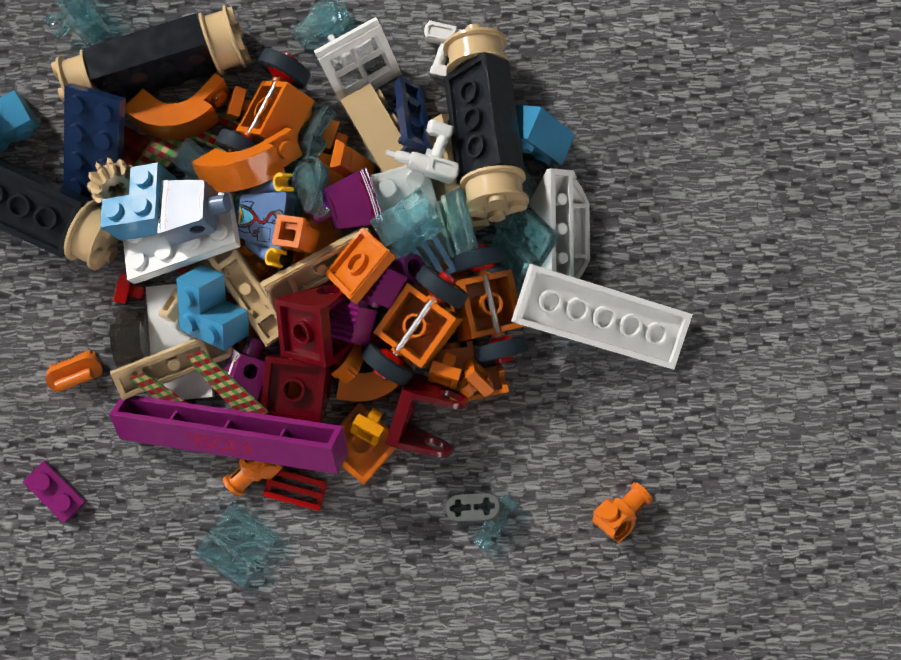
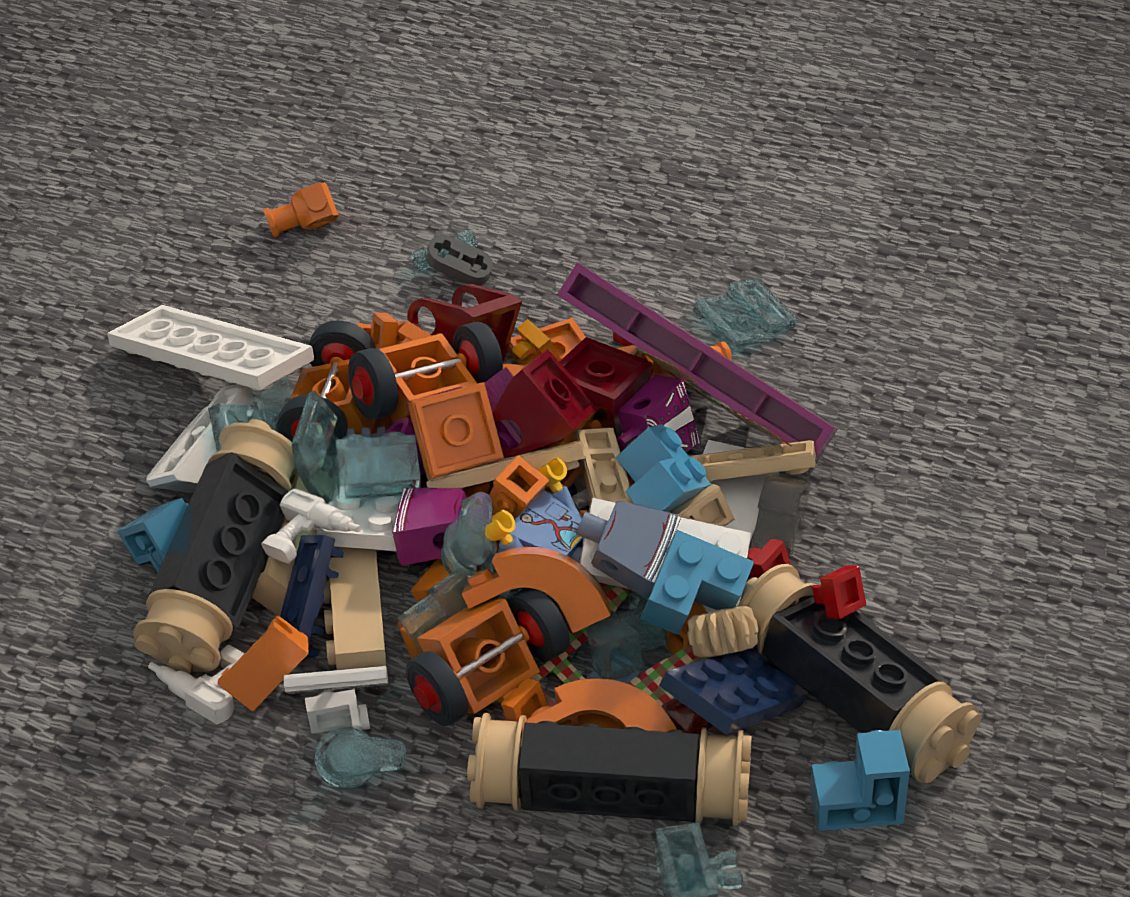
camera: 155 degrees left, 40 degrees down
magenta plate [22,461,87,523] -> none
orange piece [46,350,103,392] -> none
orange tile [329,140,376,177] -> none
none -> orange hinge [218,616,308,712]
none -> red tile [811,565,866,619]

